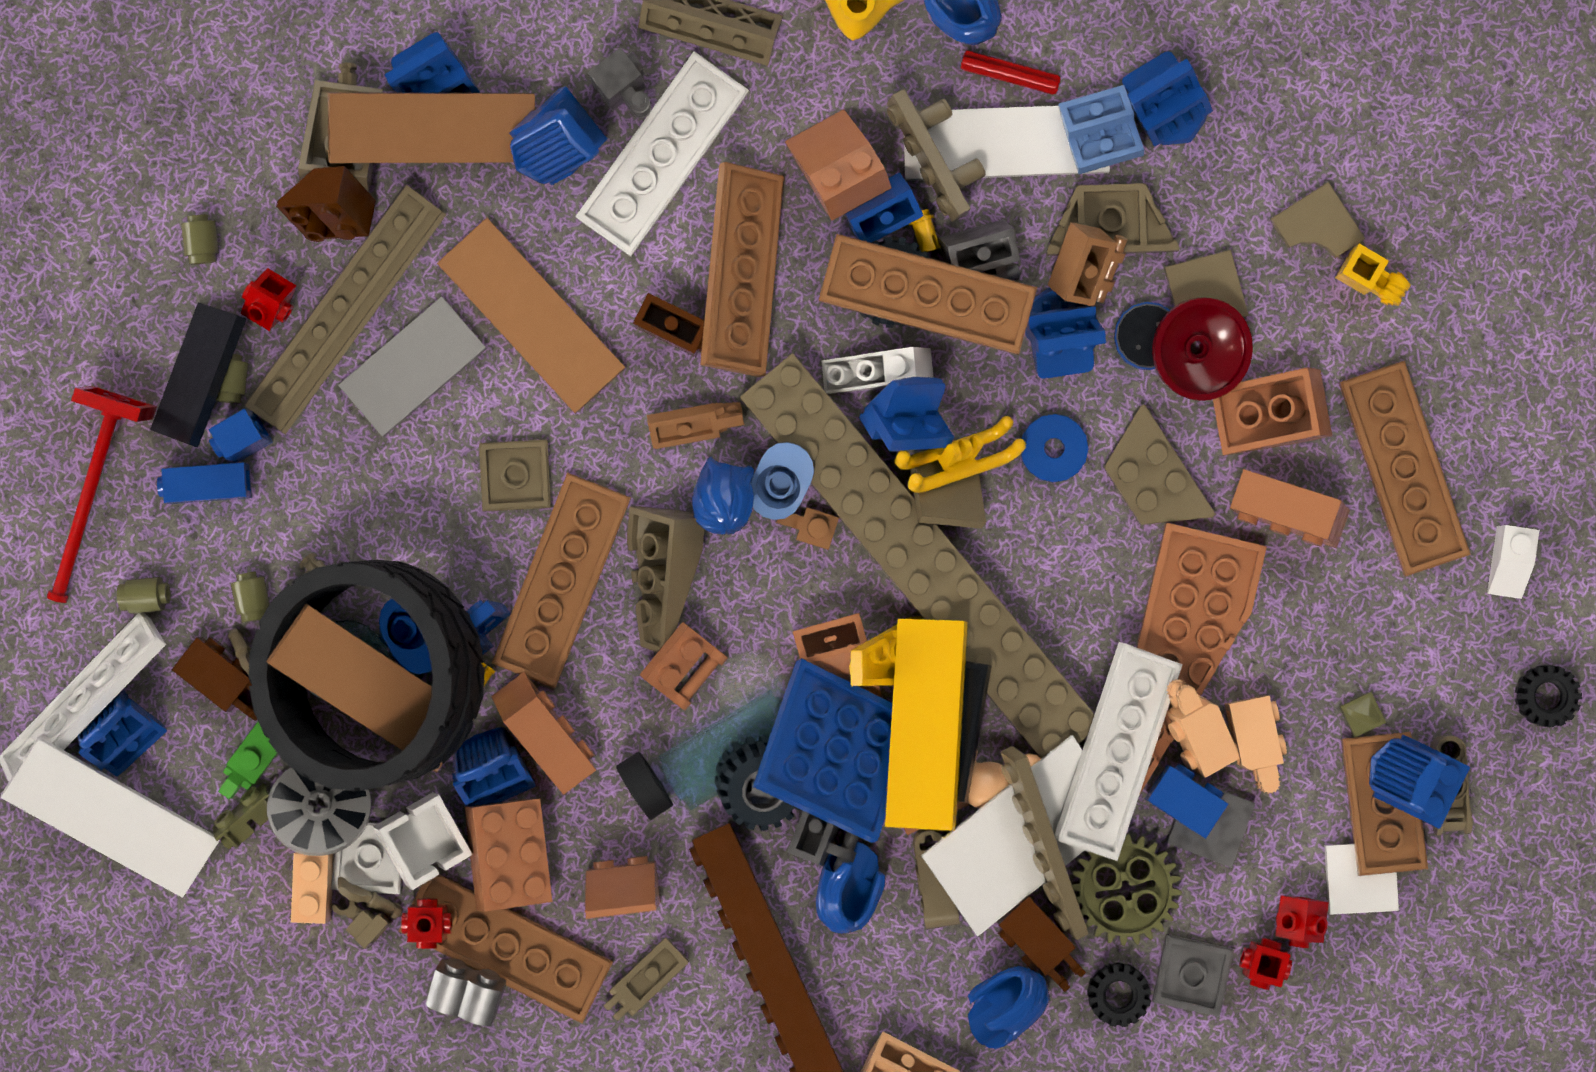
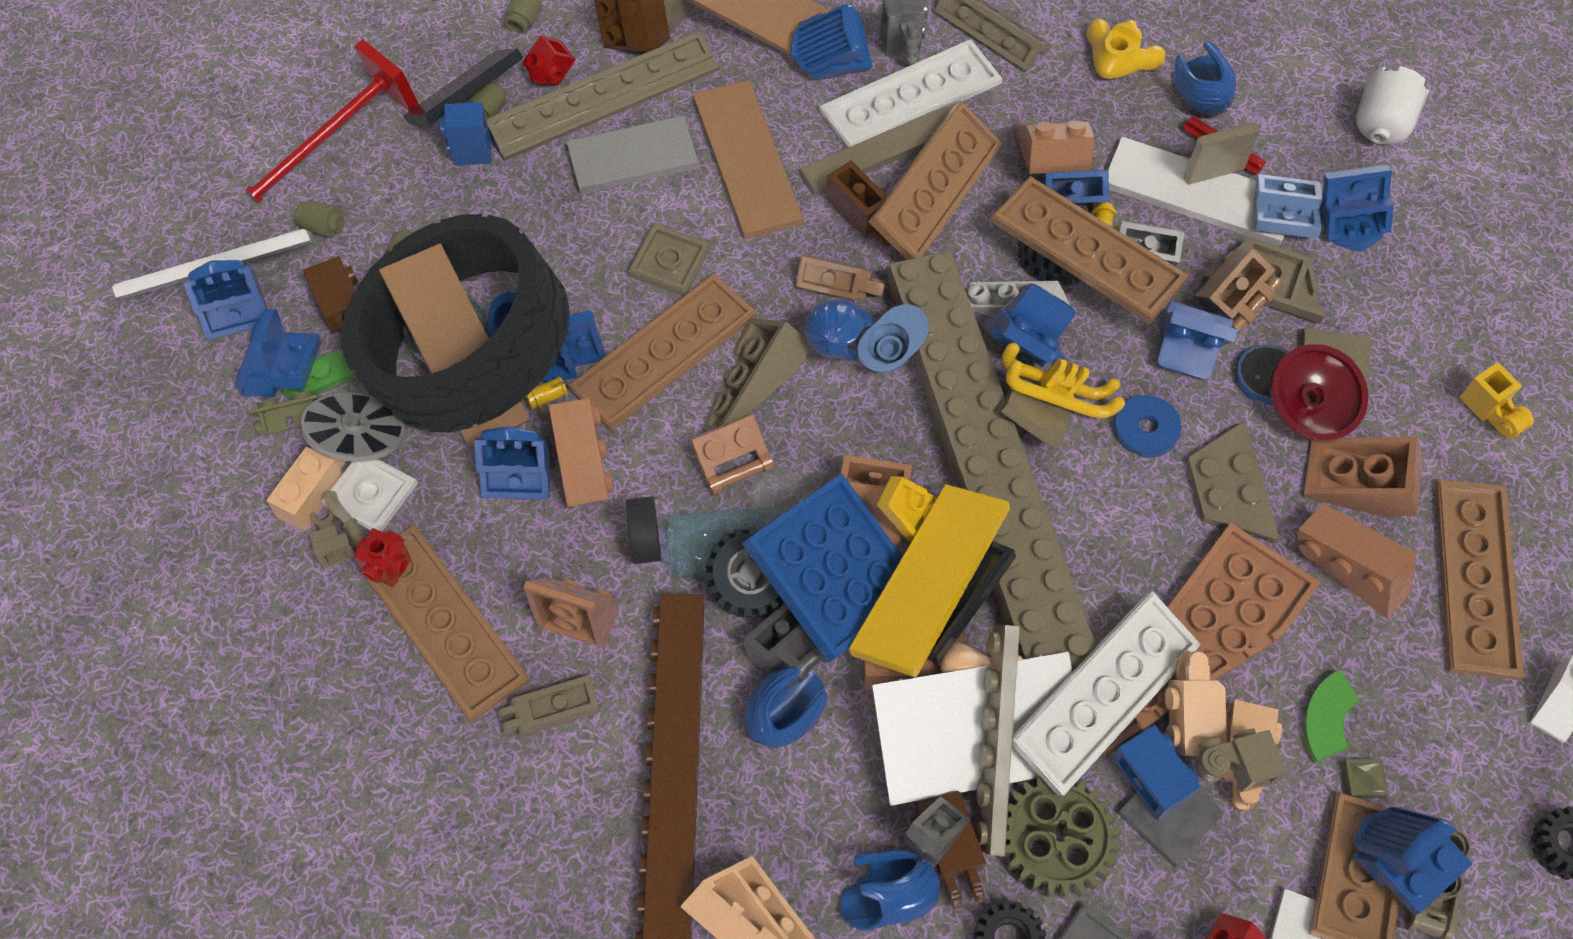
camera: 25 degrees right, 25 degrees down
white tile [1,736,220,898] -> none
blue brick [157,462,252,504] -> none
white piece [373,792,473,890] -> none
flat silver brick [426,958,506,1027] -> none
nougat brick [464,798,552,912] -> none
medium nougat plate [776,507,839,550] -> none
dark tan plate [887,89,986,222] -> none
dark tan piece [913,829,960,930] -> none
dark tan tile [1270,182,1365,258] -> none
none -> blue piece [235,309,321,397]
none -> dark tan tile [800,101,958,196]
none -> flat silver slope [905,796,971,865]
none -> dark tan tile [1184,122,1260,185]
none -> dark tan brick [1196,729,1287,793]
none -> bright green tile [1303,669,1360,764]

